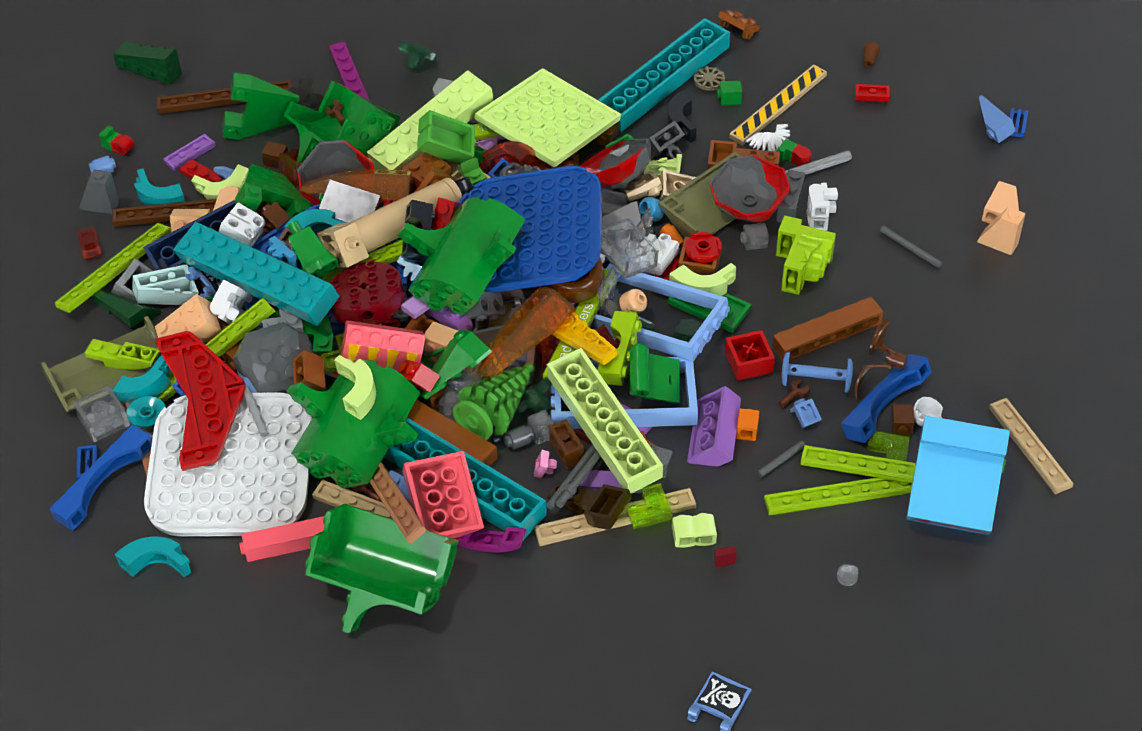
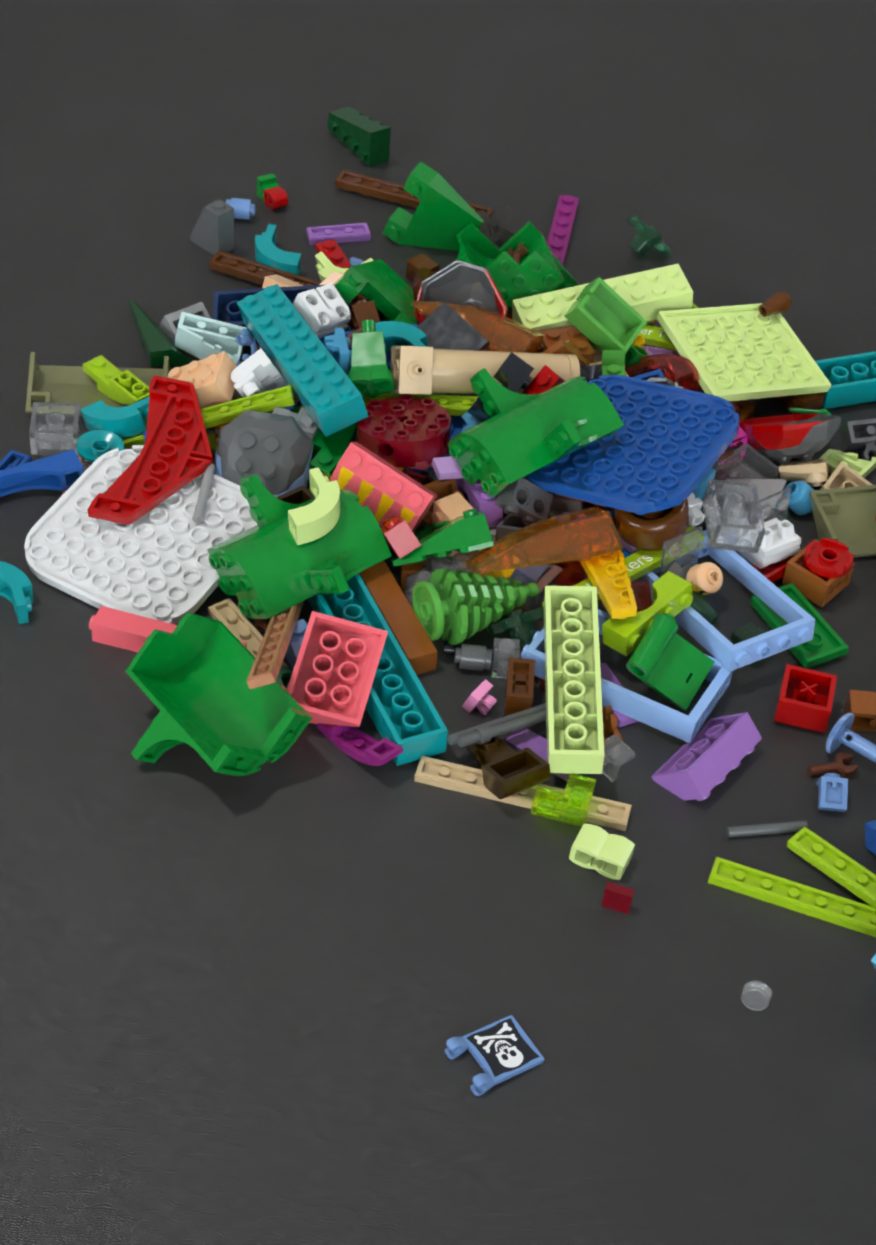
camera: 25 degrees right, 5 degrees down
lime tile [55,223,171,313] -> none
clear red slope [77,227,102,259] -> none
dark orange brick [293,350,326,392] -> none
orange cone [659,224,684,249] -> none
yellowish green arch [669,263,736,296] -> none
orange brick [736,408,759,441] -> none
none -> reddish brown cone [759,291,792,317]

